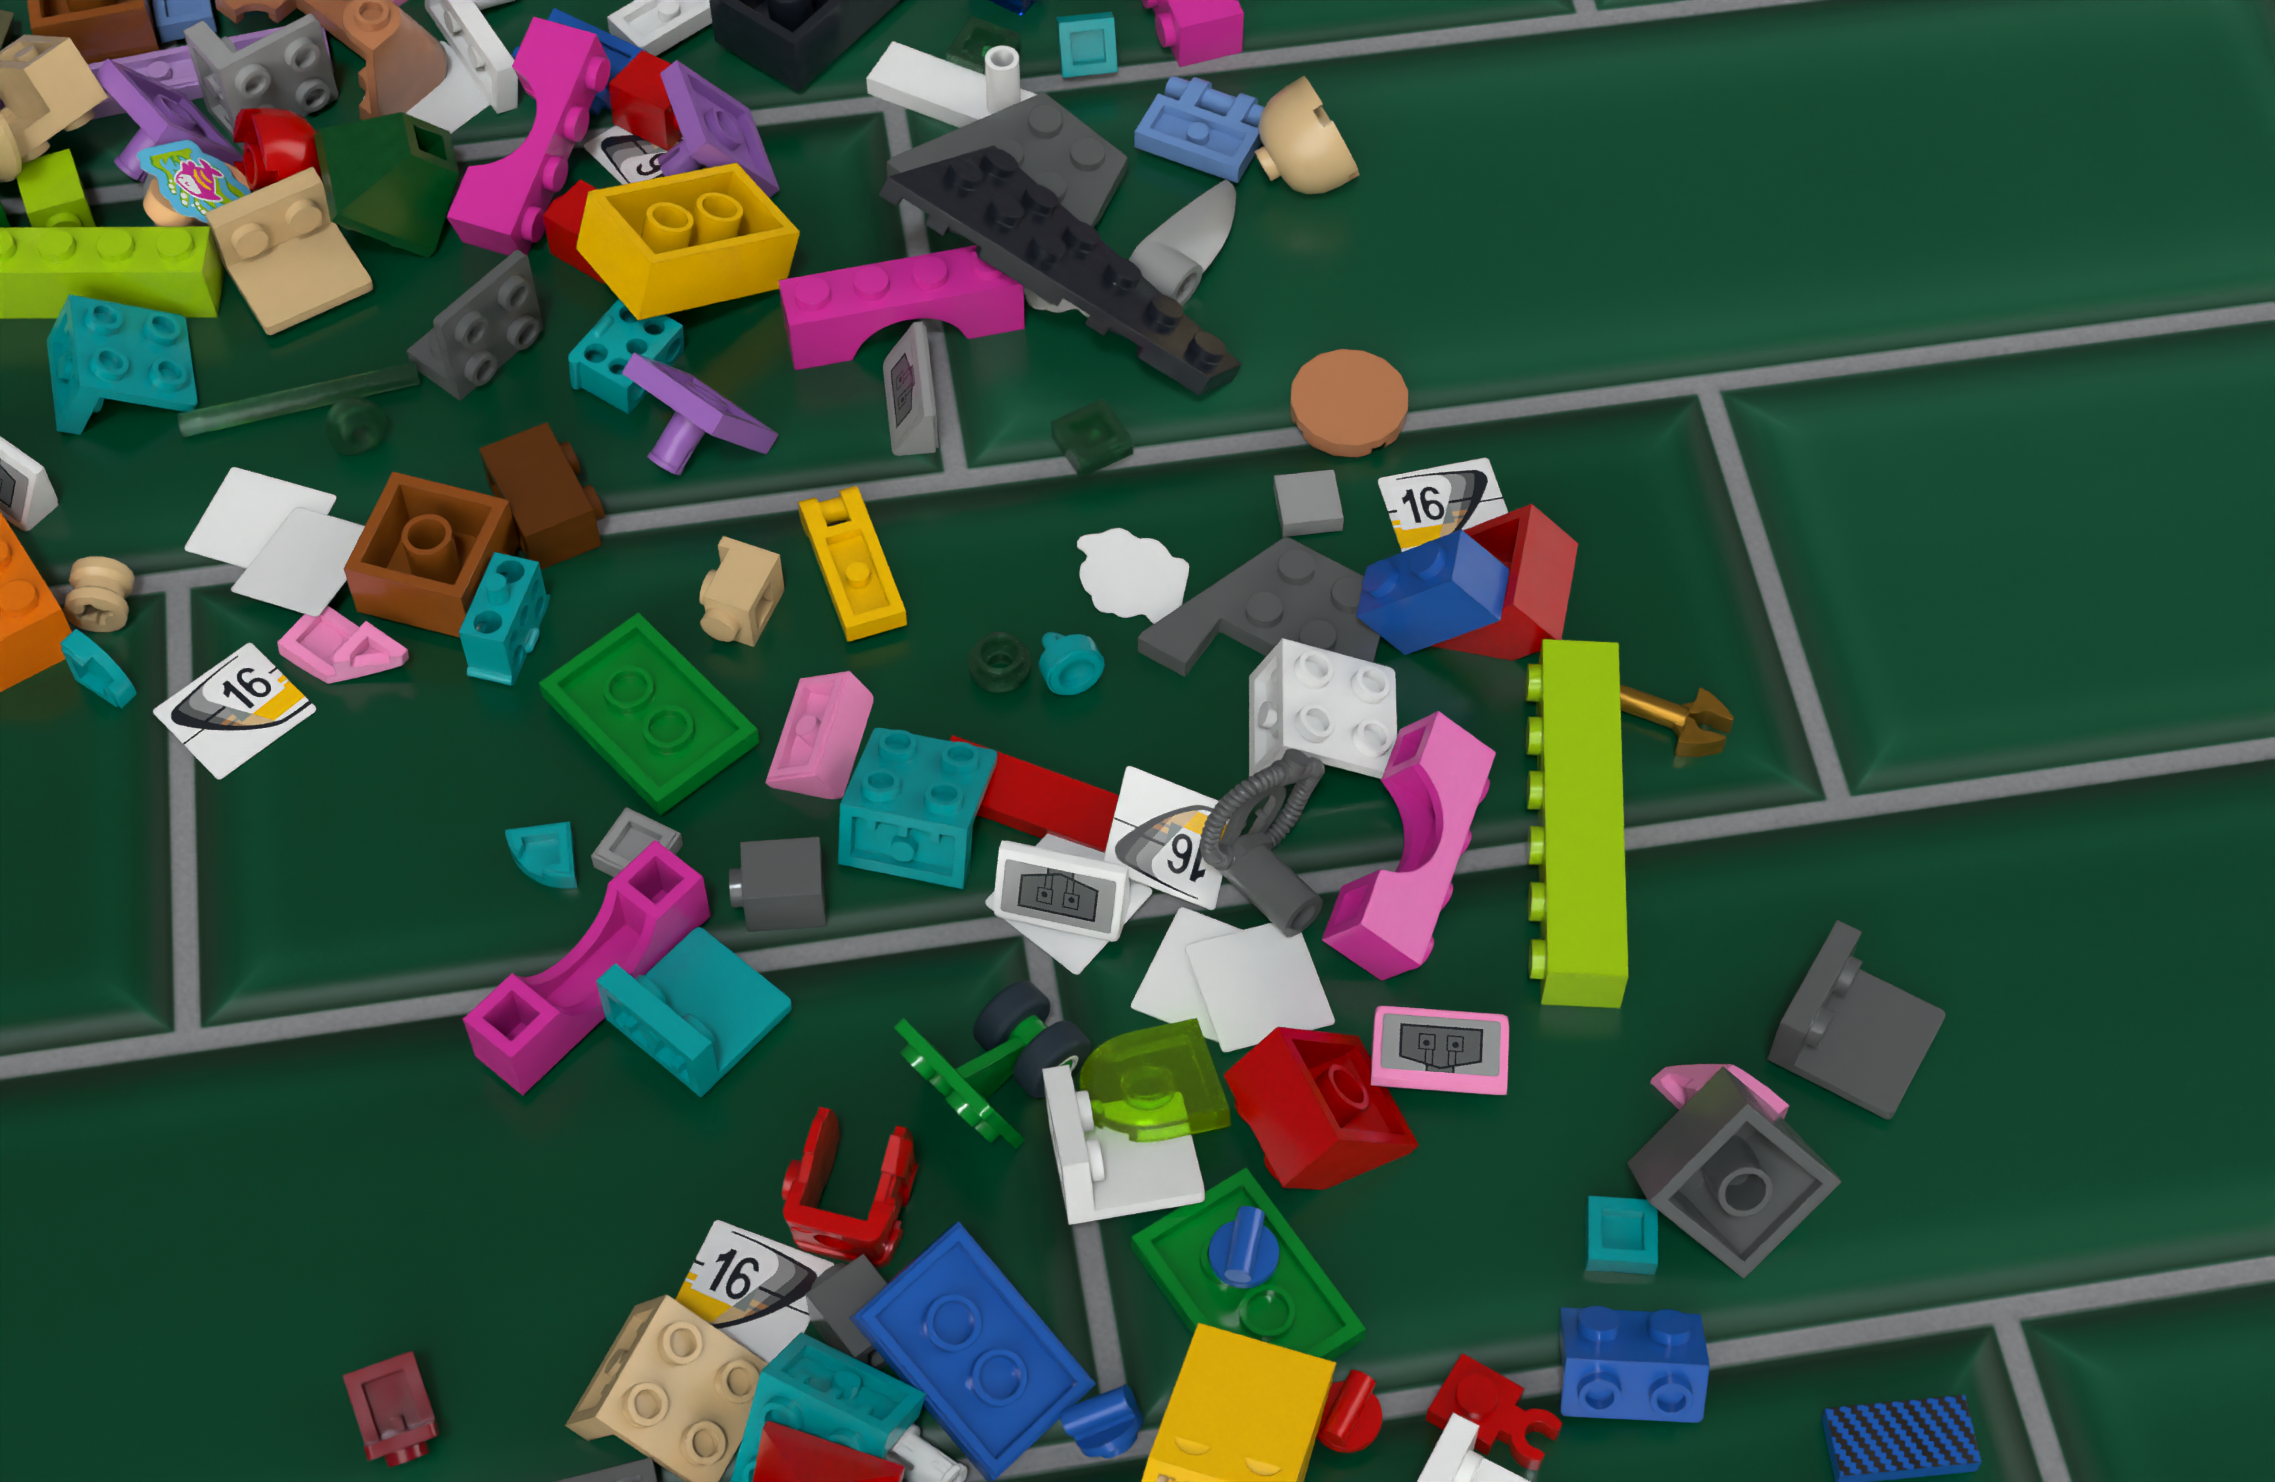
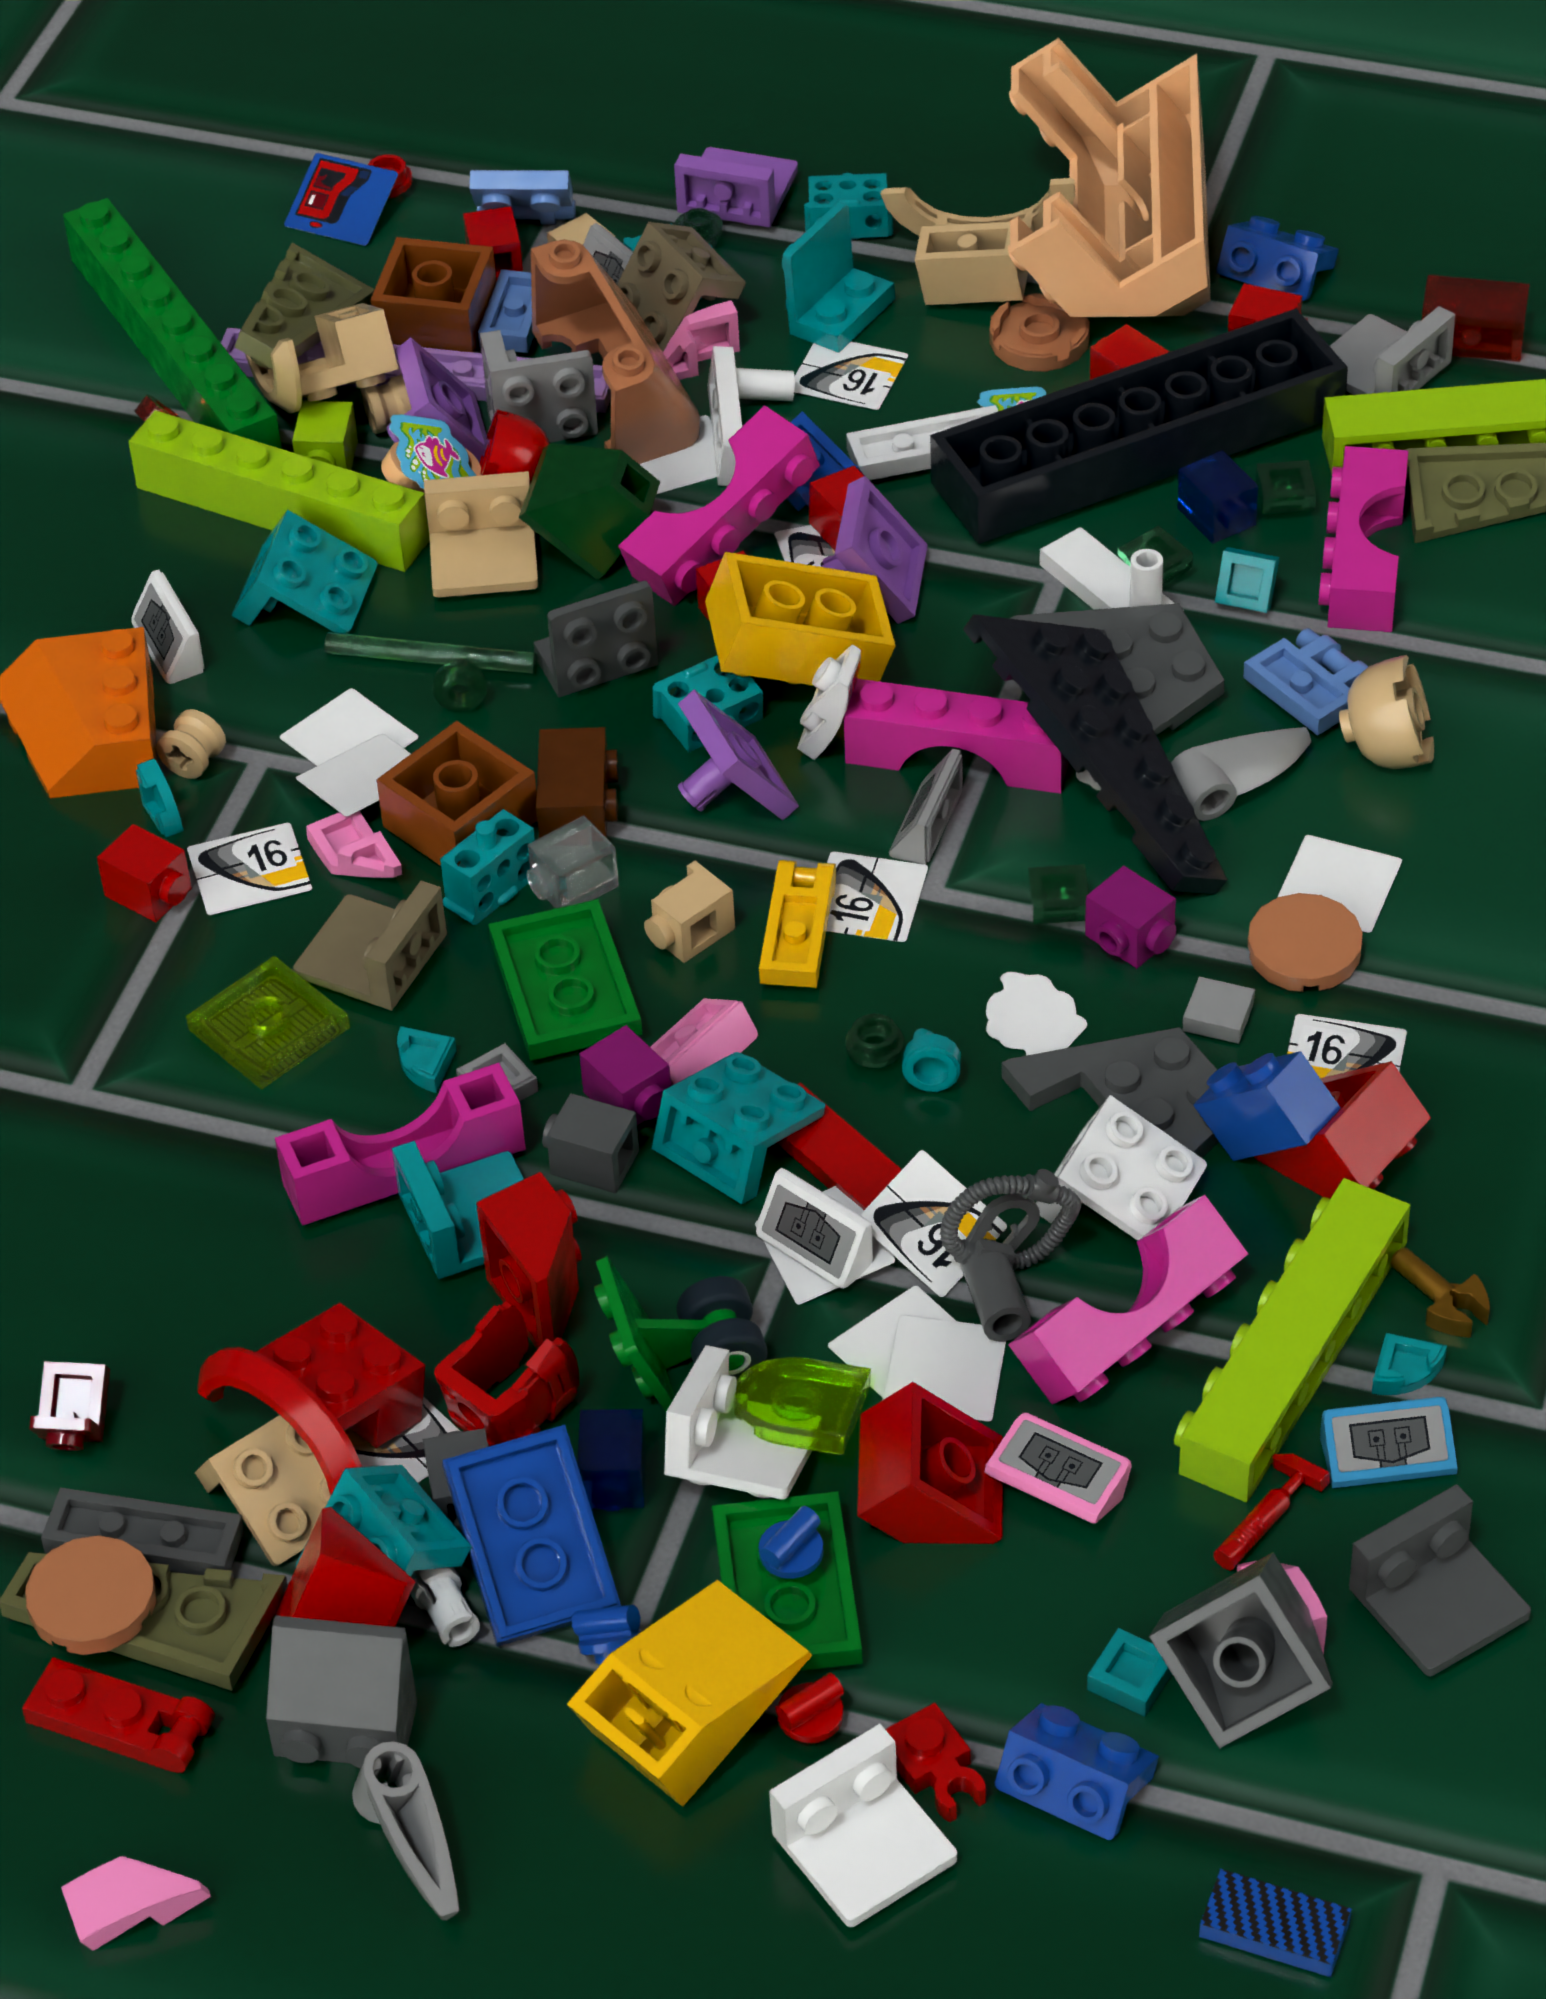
camera: 30 degrees right, 10 degrees down
none -> red brick [97,824,192,923]
none -> clear neon green tile [186,956,350,1090]
none -> red piece [197,1303,425,1495]
none -> dark tan bracket [293,881,447,1011]
none -> tan wheel [361,375,412,435]
none -> red slope [476,1171,582,1349]
none -> clear brick [526,815,619,908]
none -> clear blue brick [577,1409,647,1511]
none -> magenta brick [579,1025,671,1126]
none -> white slope [797,644,861,760]
none -> sticker [826,852,928,942]
none -> magenta brick [1085,865,1176,969]
none -> red piece [1213,1454,1330,1570]
none -> white sticker [1278,835,1402,933]
none -> slope [1320,1397,1458,1488]
none -> teal tile [1372,1333,1447,1395]

